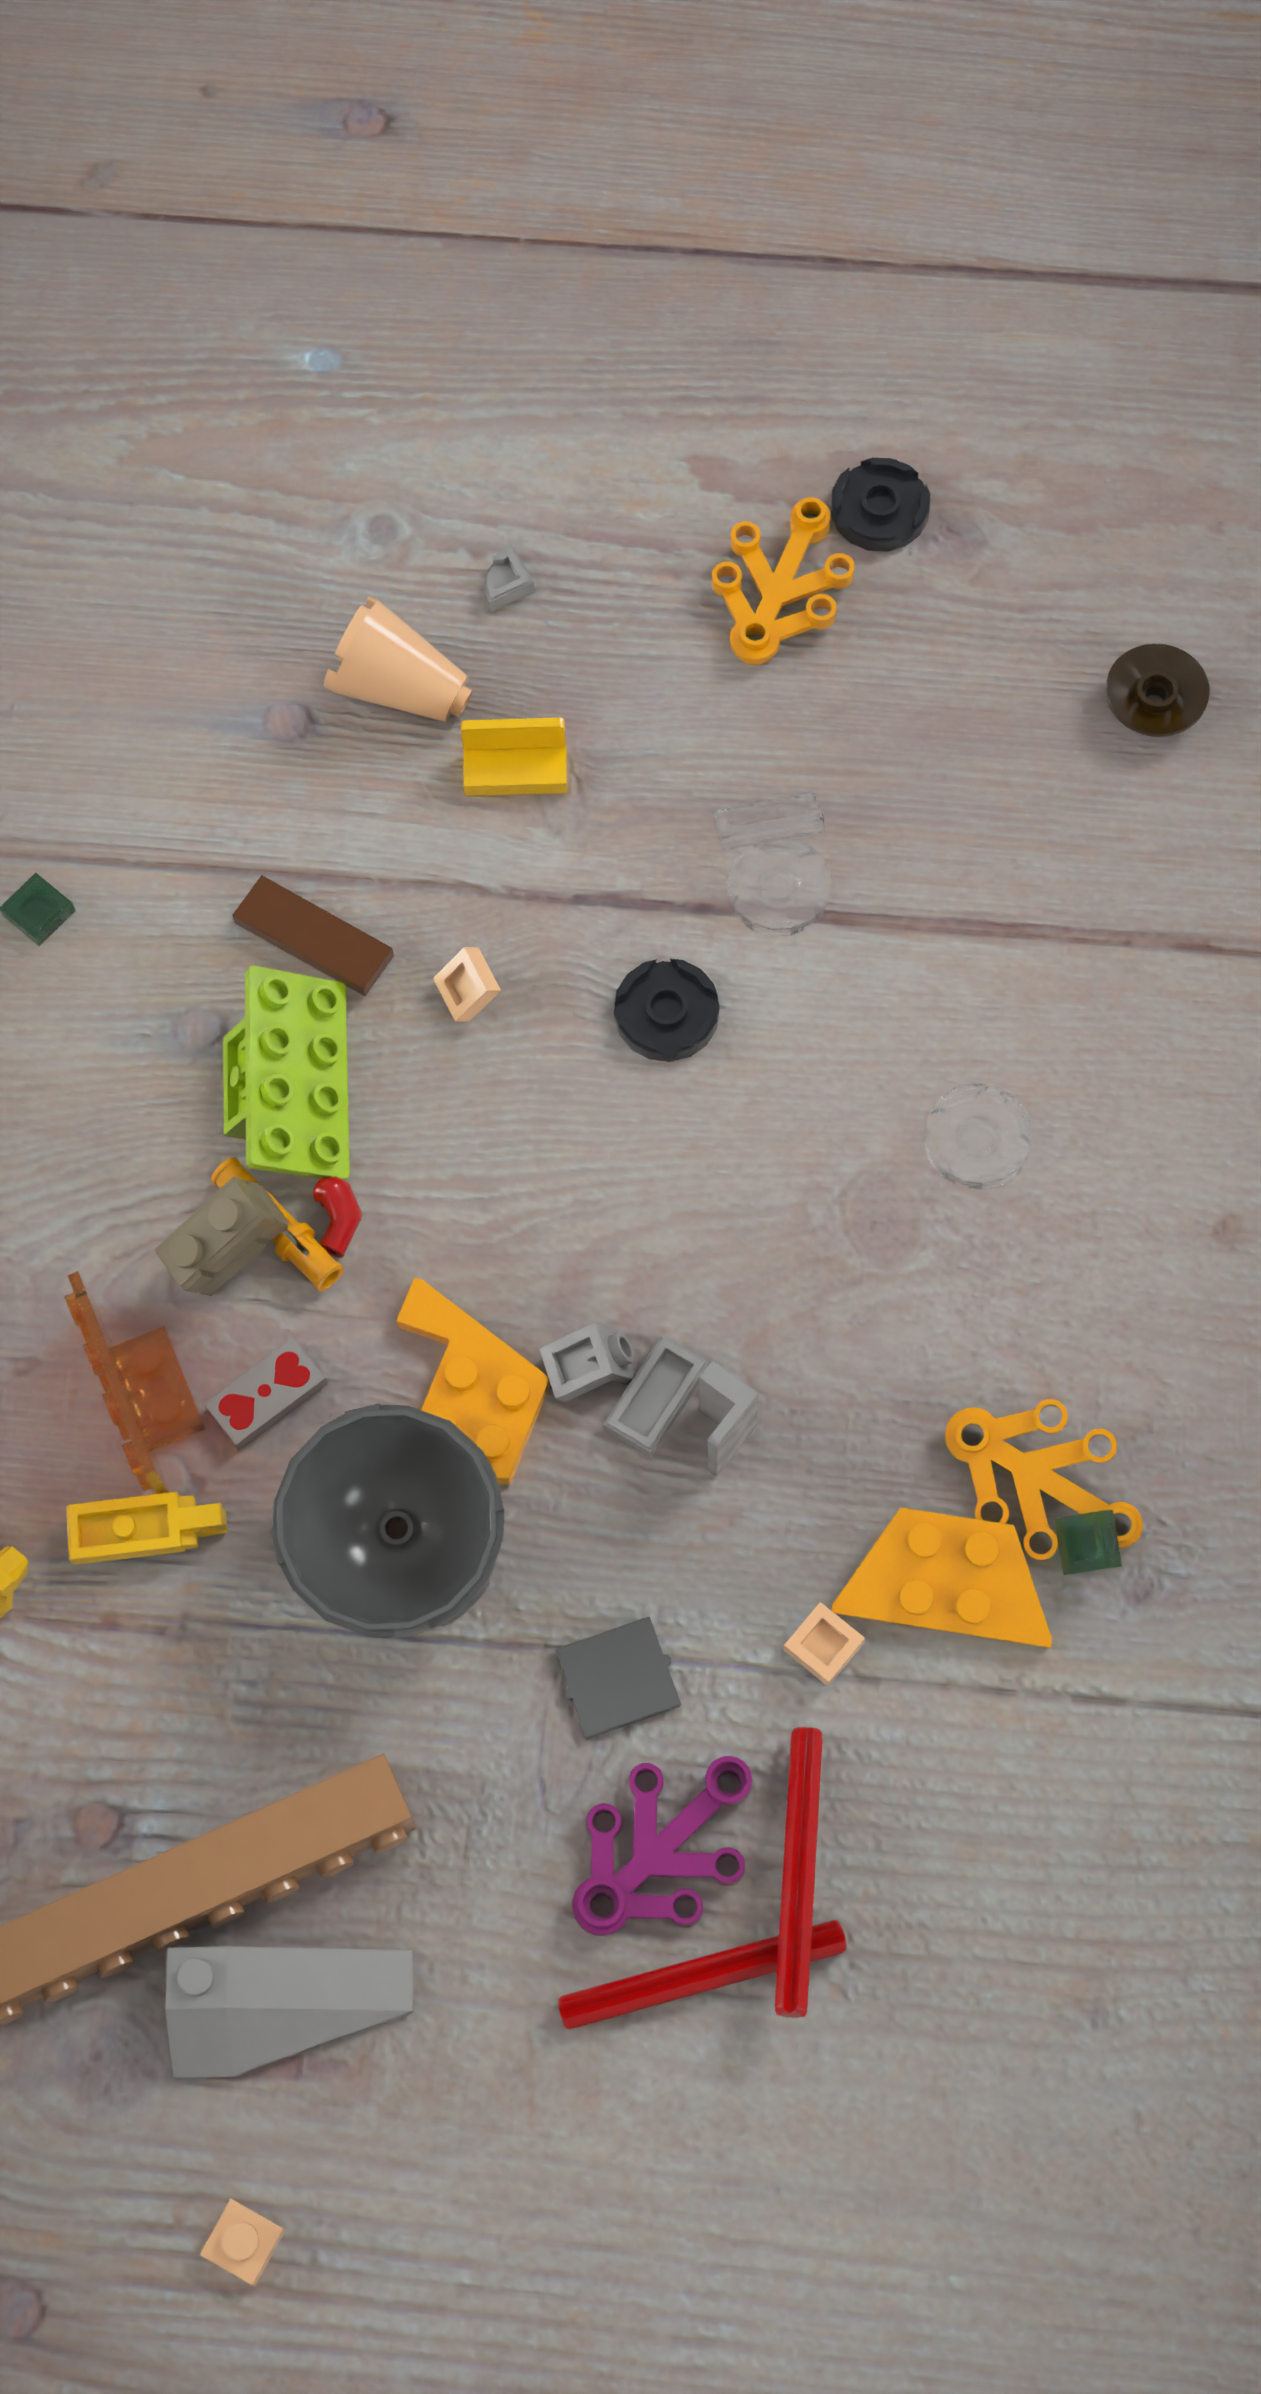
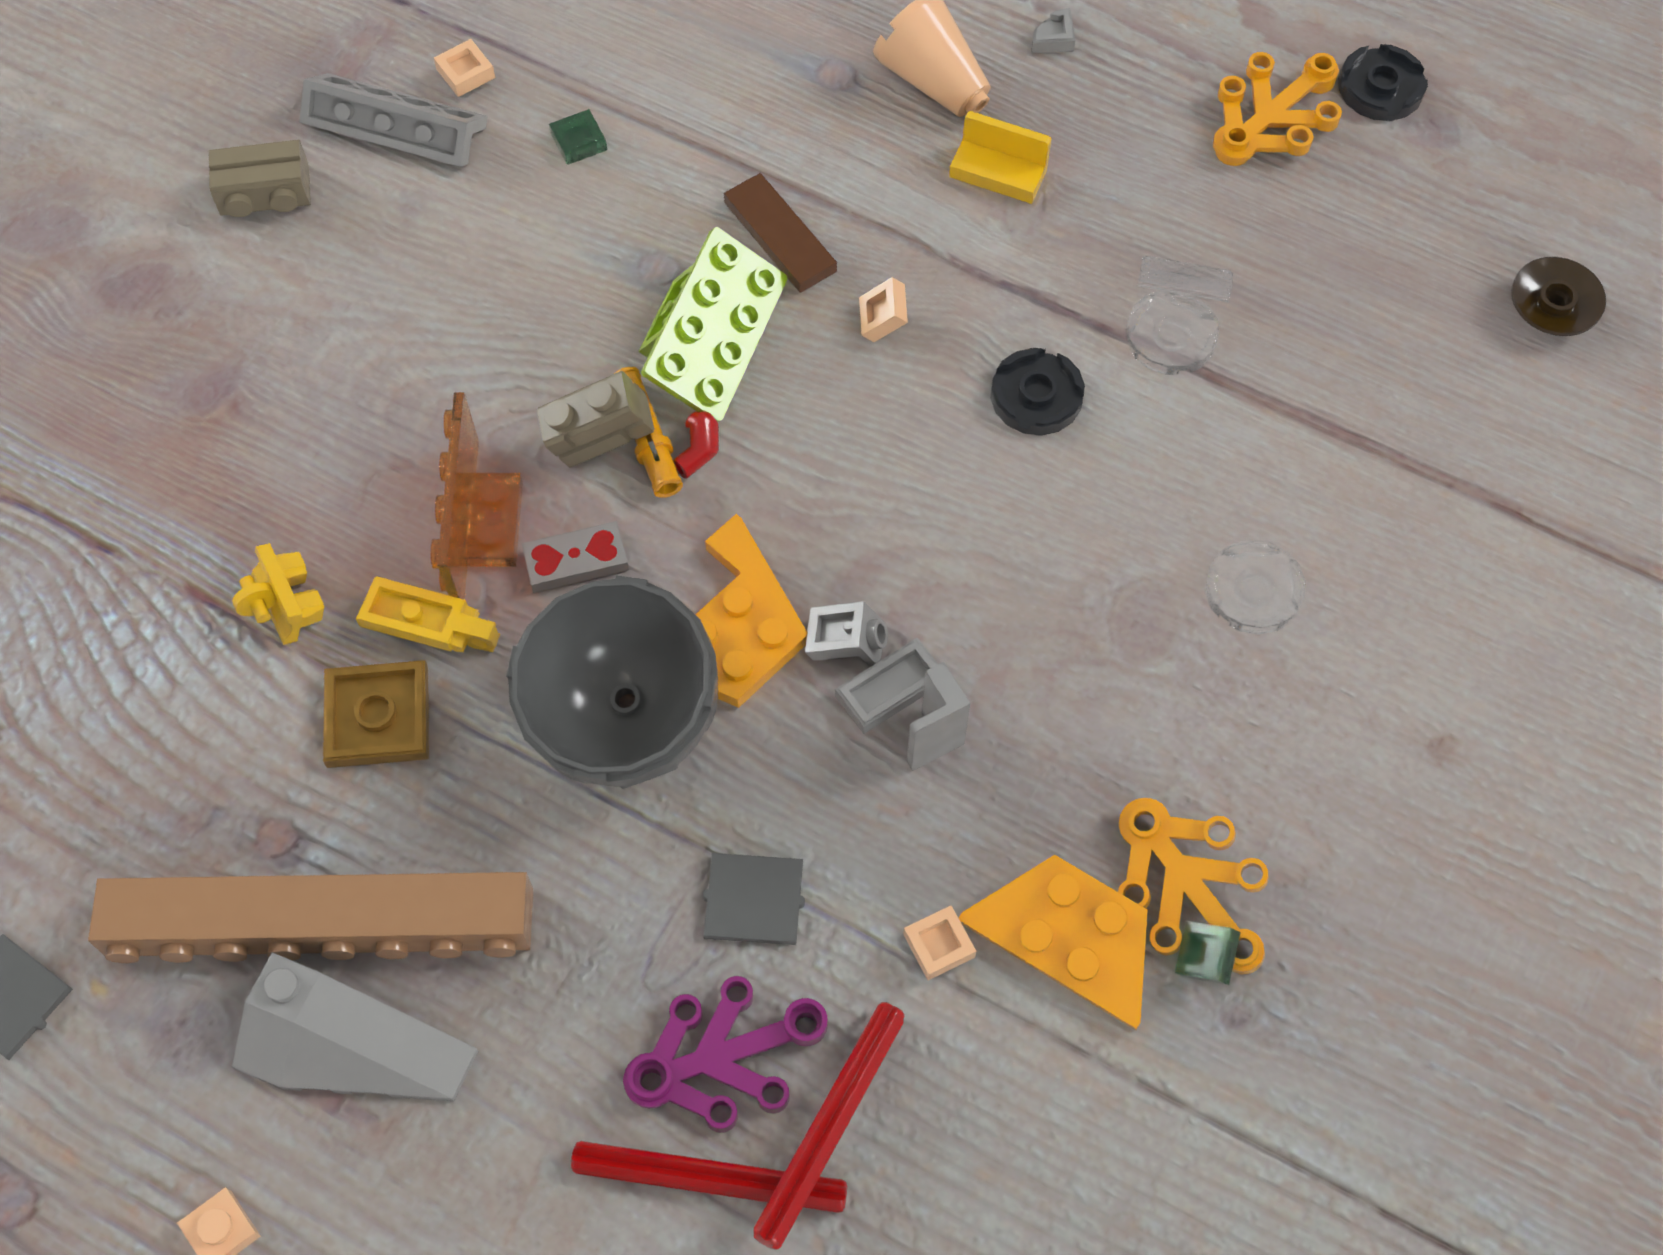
camera: 20 degrees right, 5 degrees down
none -> pearl gold tile [323,660,429,768]

